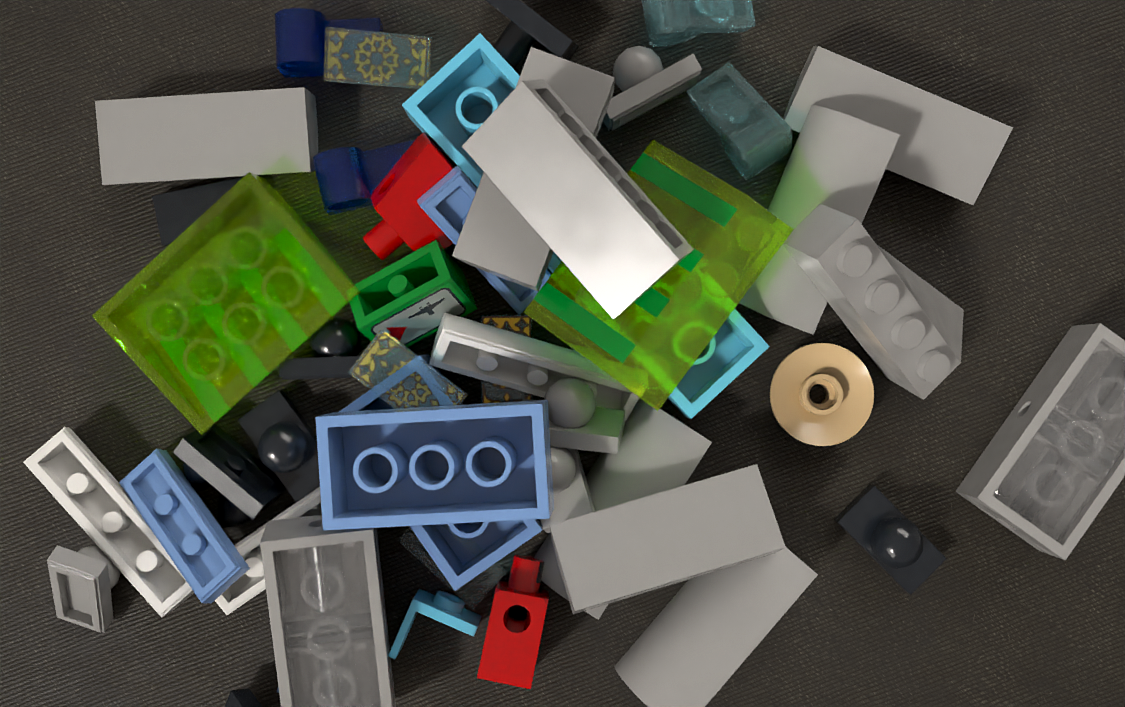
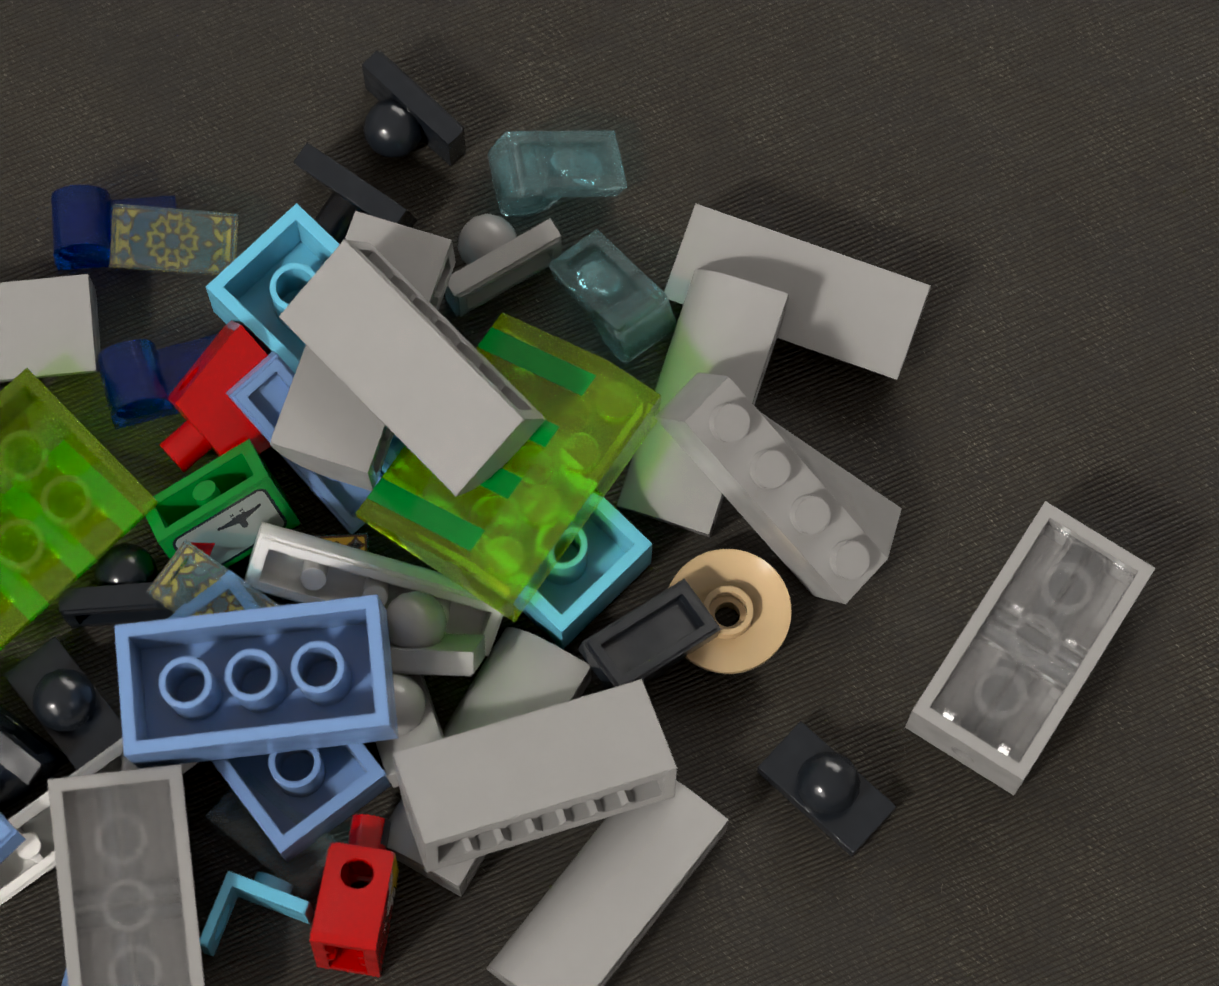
camera: 10 degrees left, 15 degrees down
none -> black tile [578,578,721,689]

